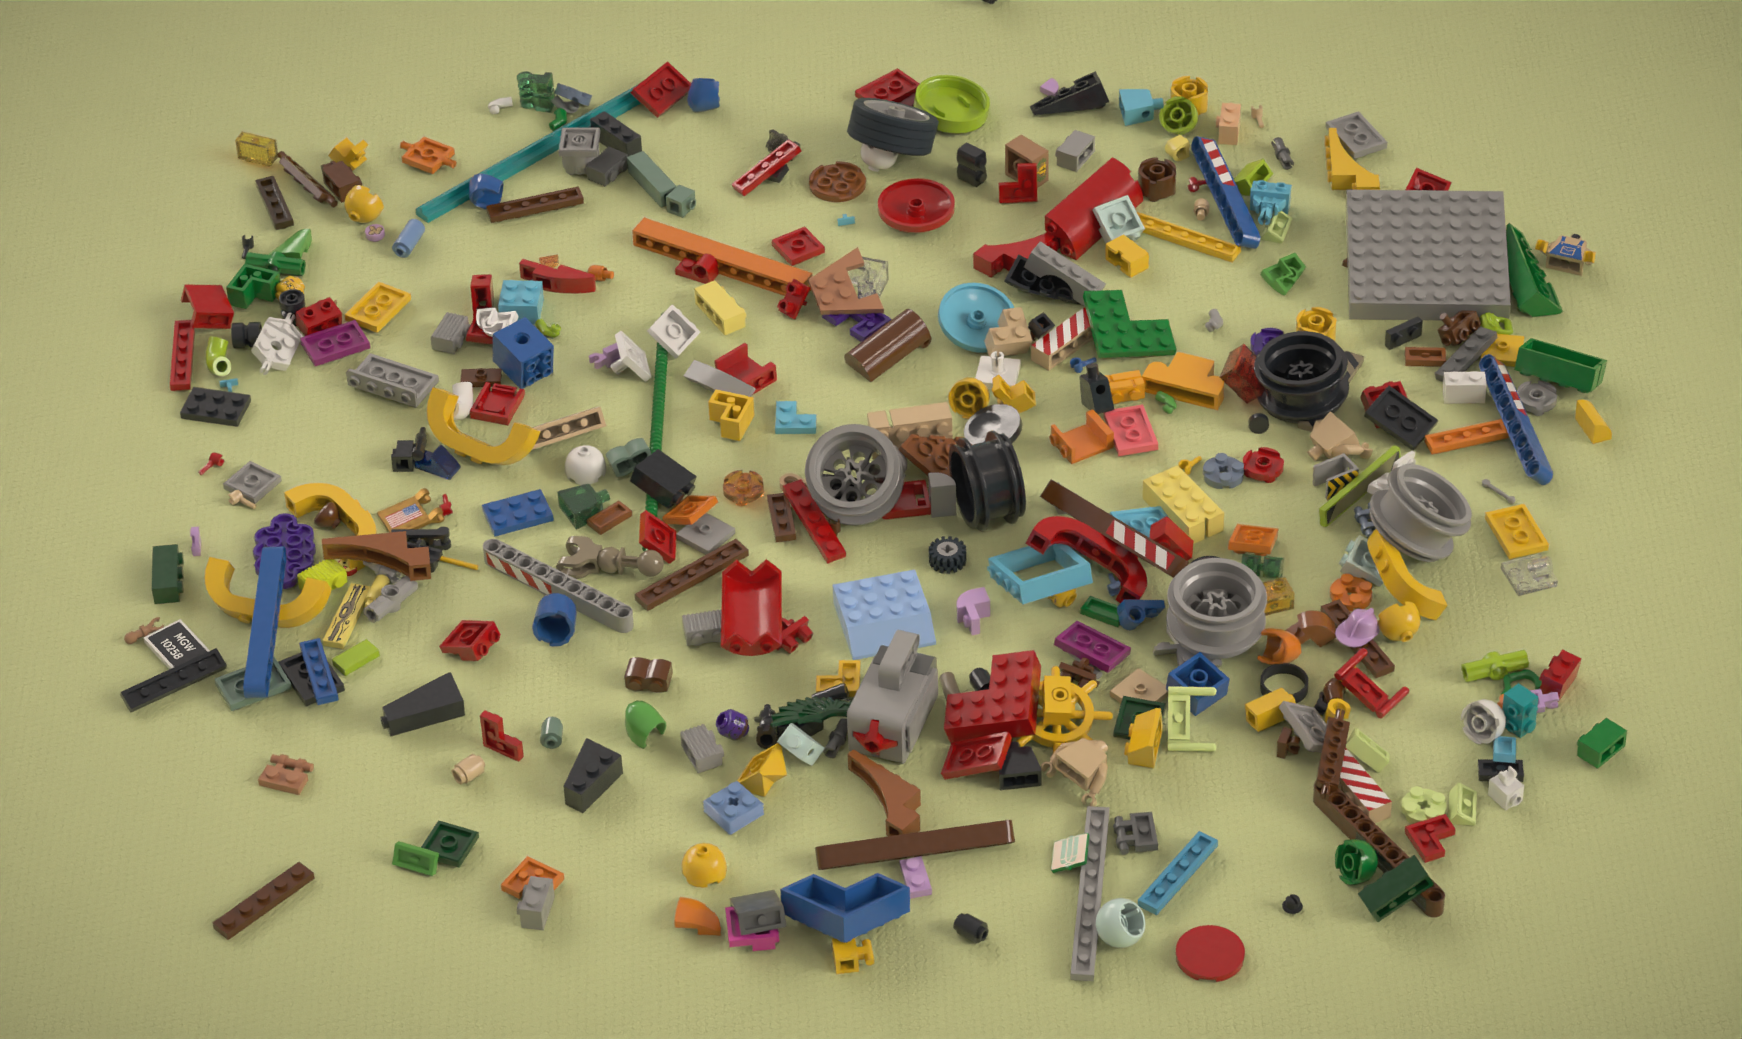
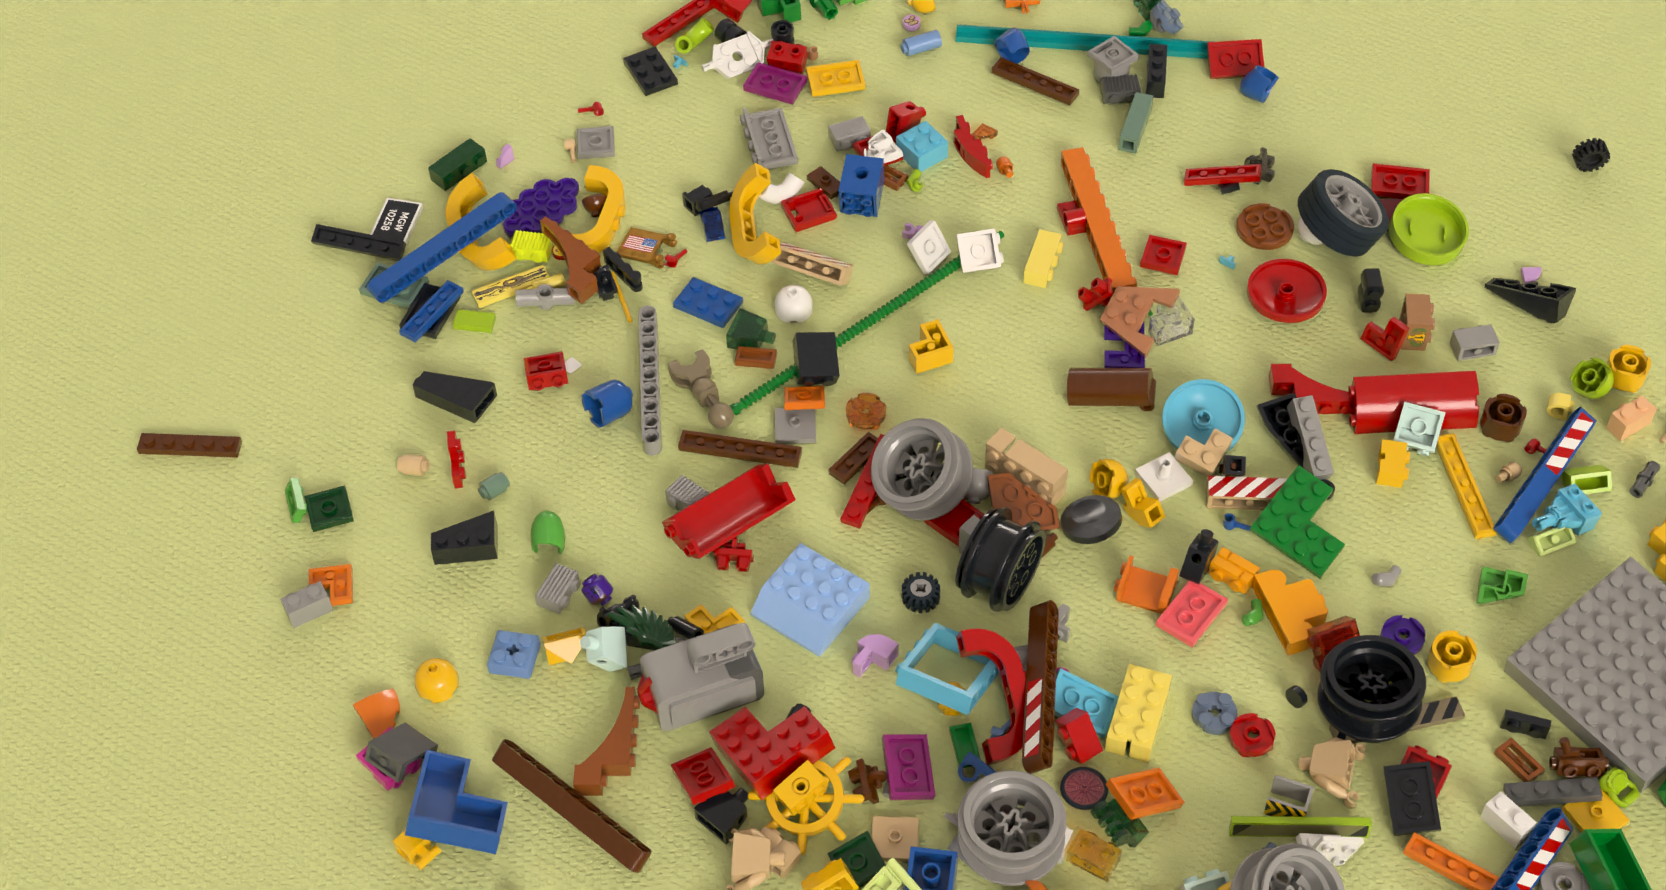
camera: 50 degrees right, 10 degrees up
medium nougat piece [124,617,164,644] -> none
nougat plate [258,754,314,795] -> none
yellow head [275,276,305,301] -> none
sand green brick [606,438,651,477] -> none
reddish brown brick [624,657,673,693] -> none
red plate [639,510,676,564] -> none
sand green brick [666,185,696,218] -> none
light grey slope [684,360,756,397] -> none
red panel [714,343,777,395] -> none
medium azure plate [775,401,817,434] -> none
lavender plate [900,856,932,899] -> none
dark tan cylinder [939,672,960,702] -> none
medium azure torso [1119,89,1164,126] -> none
yellow hand [1178,456,1202,475] -> none

